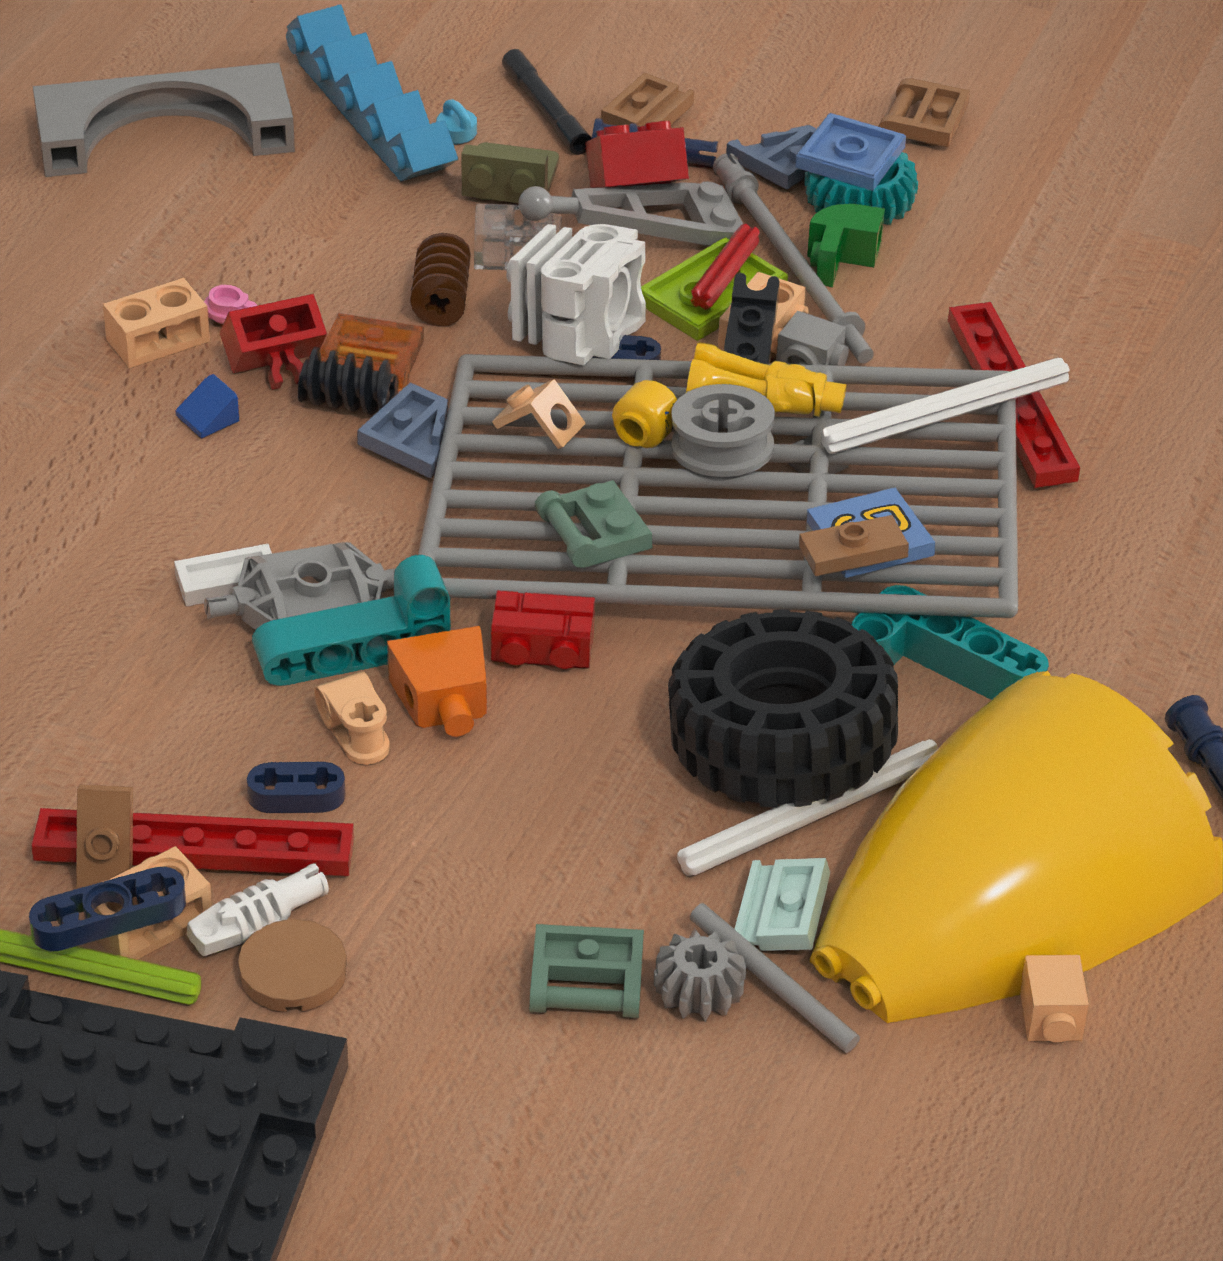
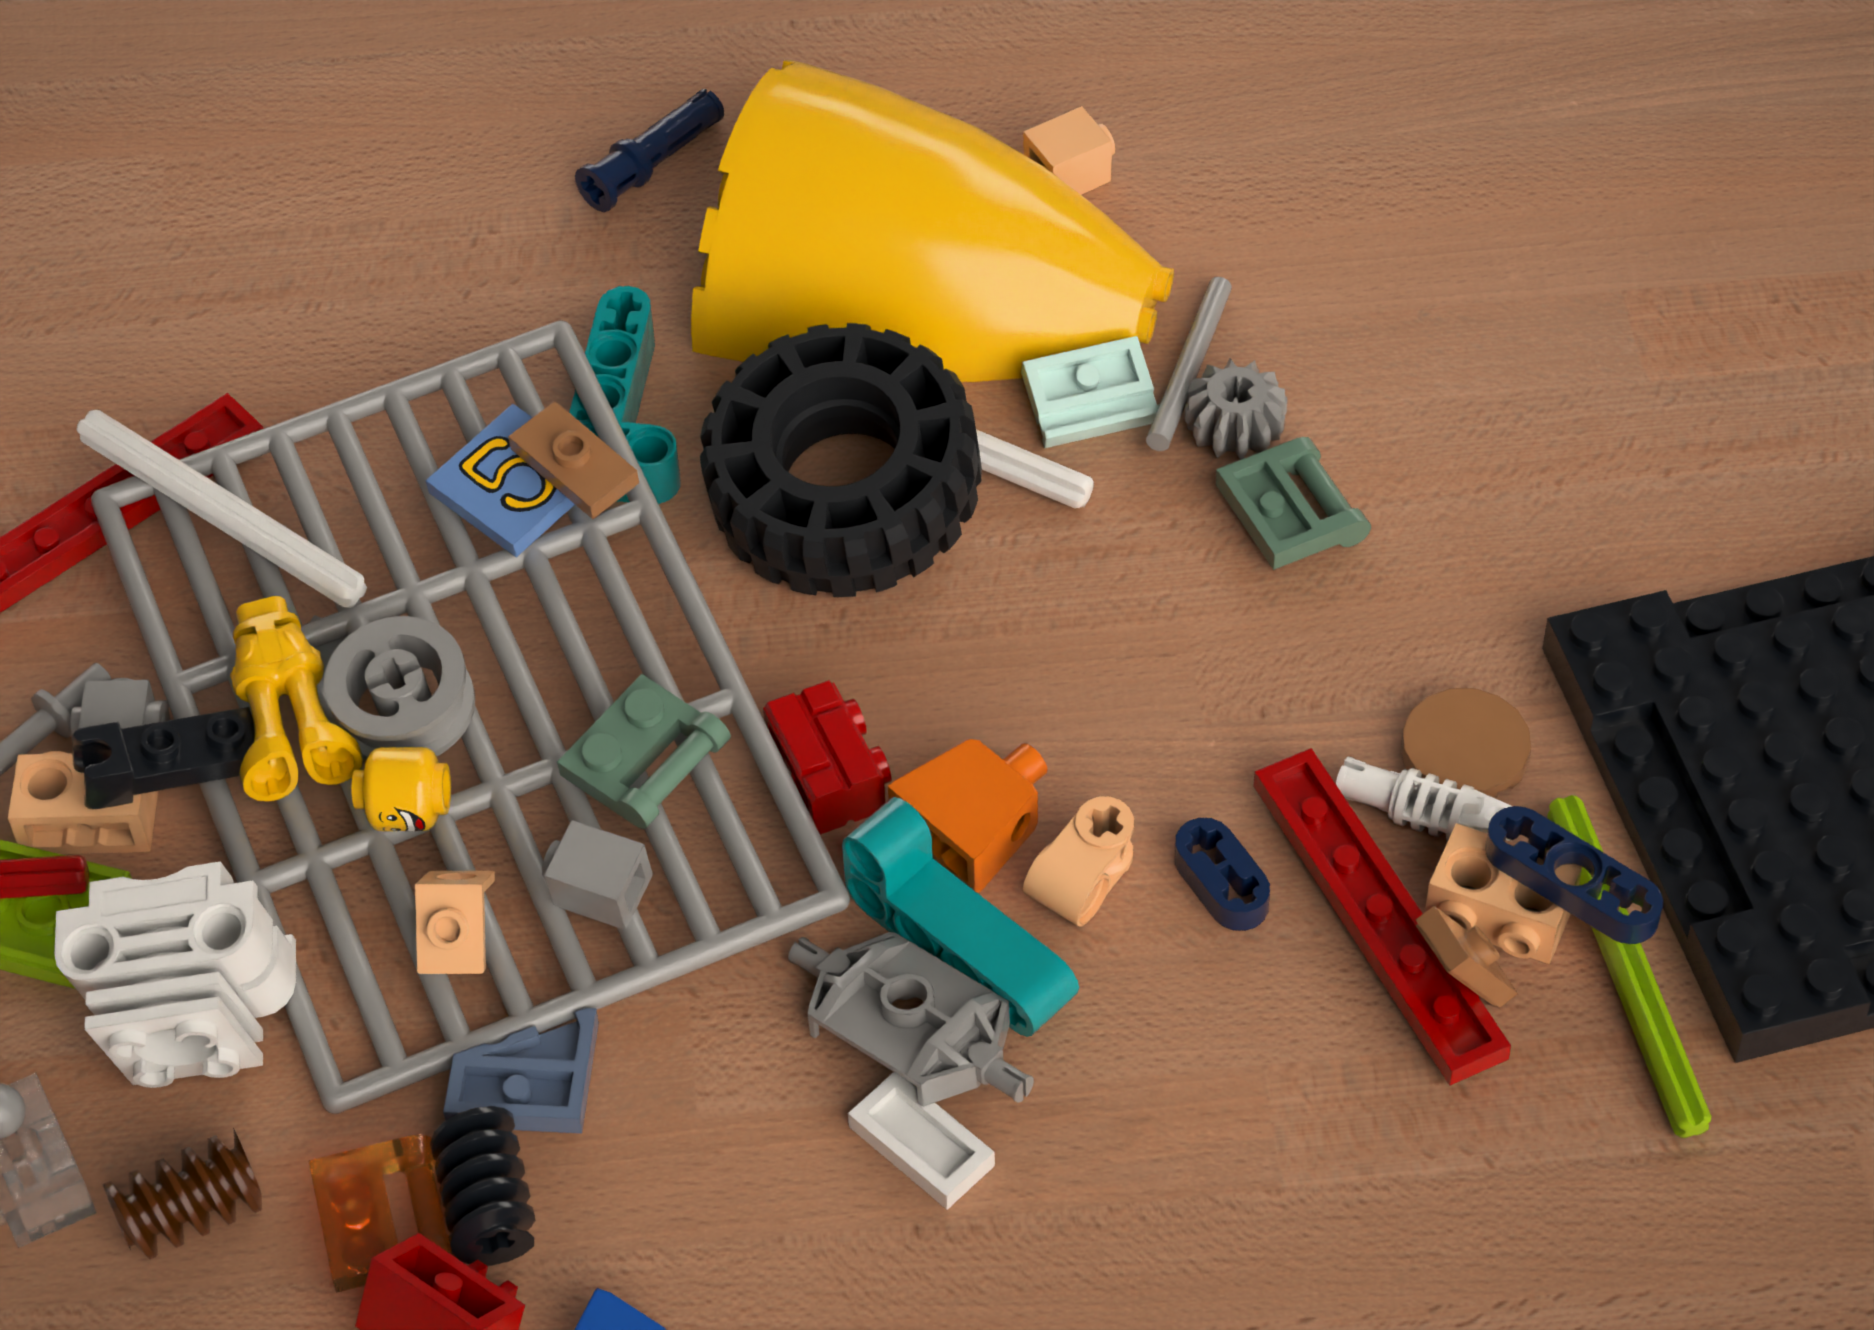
camera: 115 degrees left, 10 degrees up
none -> light grey brick [542,820,653,930]

